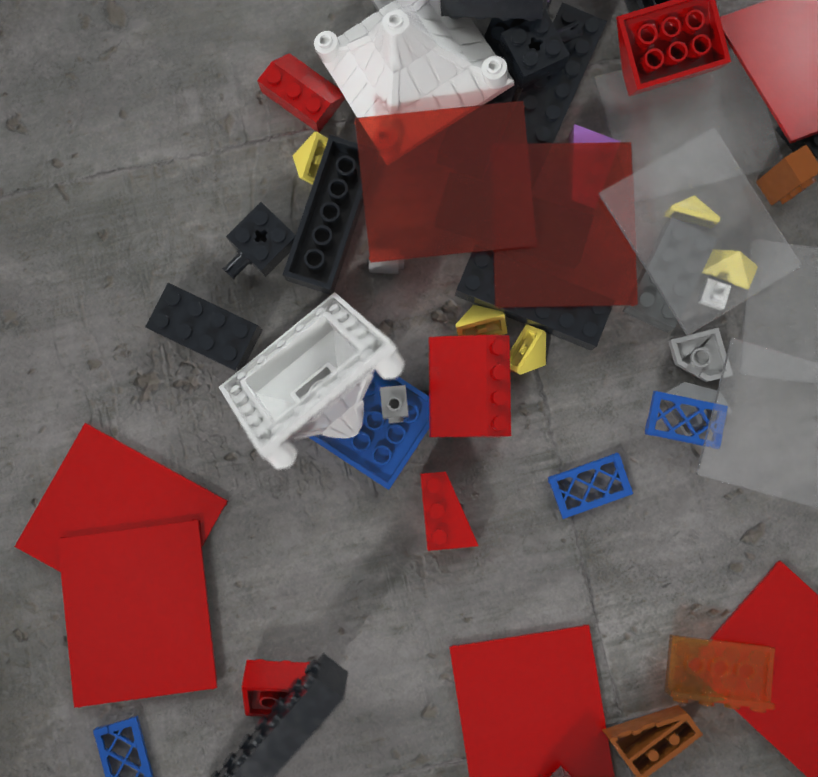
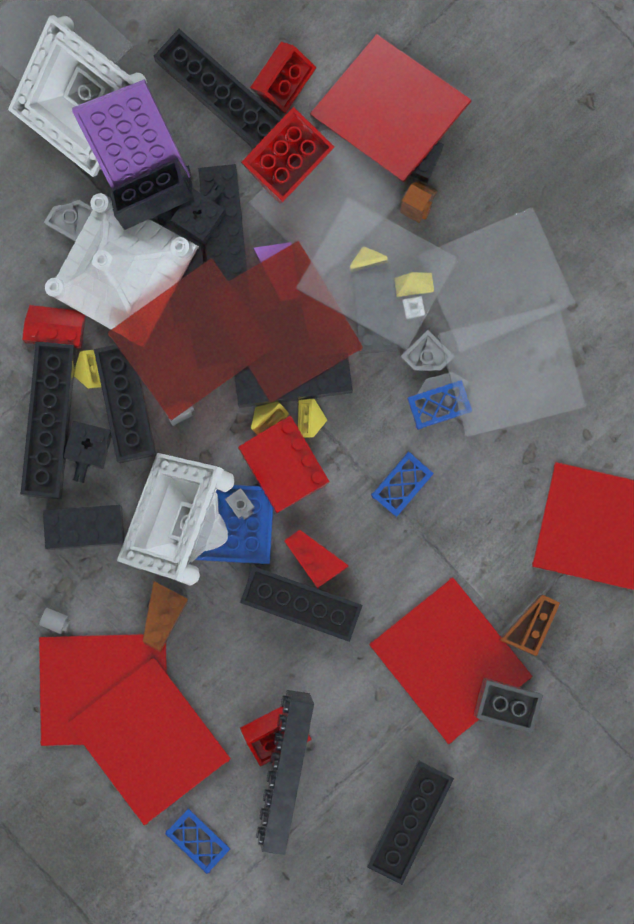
camera: 25 degrees left, 0 degrees up
clear orange bracket [665,634,775,713] -> none
none -> black brick [20,342,77,499]
none -> light grey brick [39,608,70,634]
none -> dark orange wedge [143,581,188,652]
none -> black brick [240,566,363,642]

